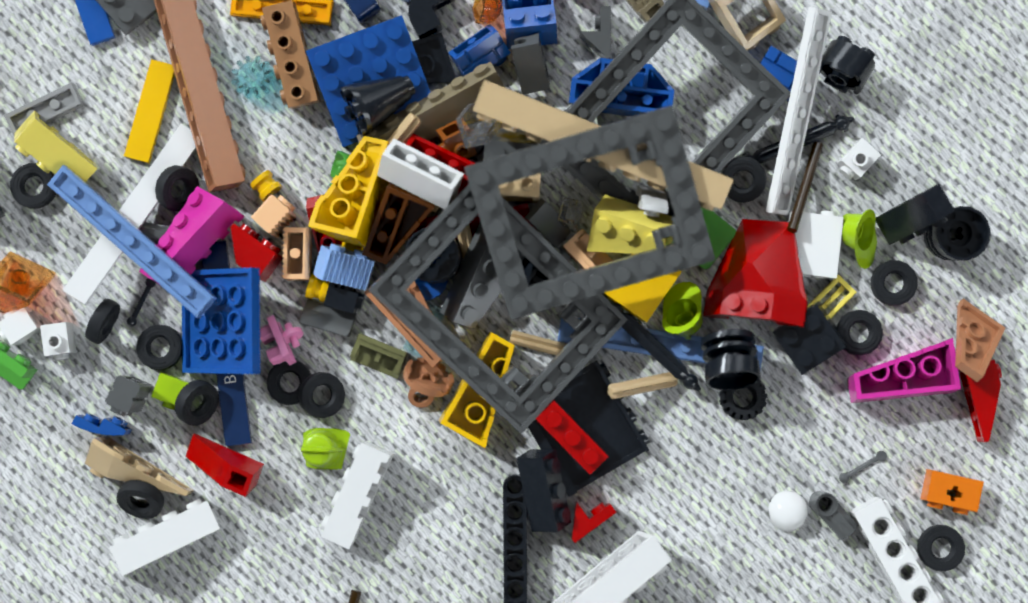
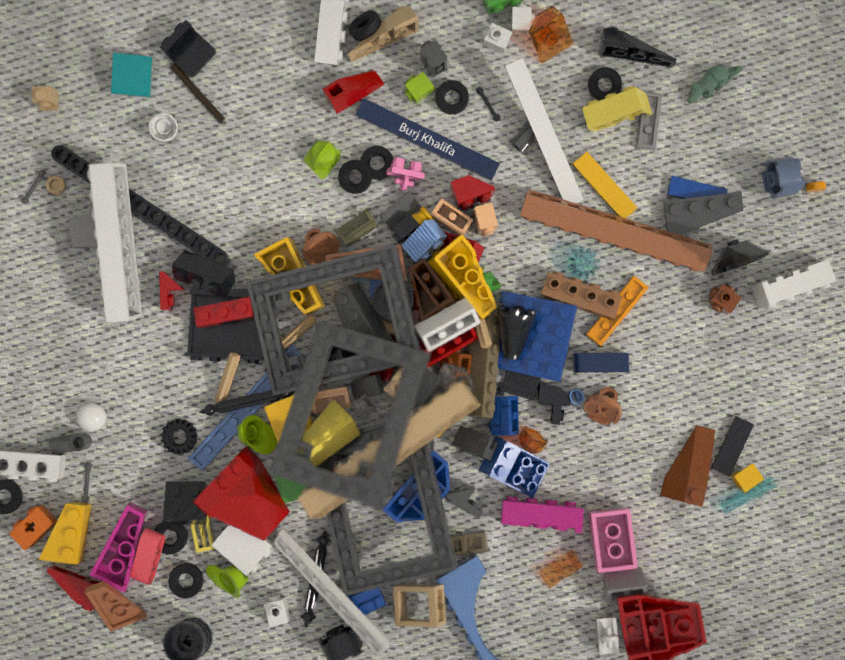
camera: 125 degrees right, 0 degrees up
medium blue tile [47,165,217,318] -> none
blue slope [71,413,132,436] -> none
black tyre [85,298,120,344] -> none
dark pink wedge [139,186,245,286] -> none
black tyre [155,165,199,212] -> none
black tyre [175,380,219,426] -> none
blue plate [182,268,261,374] -> none
yellow wheel [250,170,282,202] -> none
white wedge [320,441,394,550] -> none
white slope [636,184,668,217] -> none
black wheel [701,329,761,391] -> none
black tyre [721,156,767,203] -> none
dark brown bar [787,142,823,233] -> none
black brick [876,183,955,245] -> none
none -> yellow wedge [38,502,91,565]
none -> coral beam [130,528,166,585]

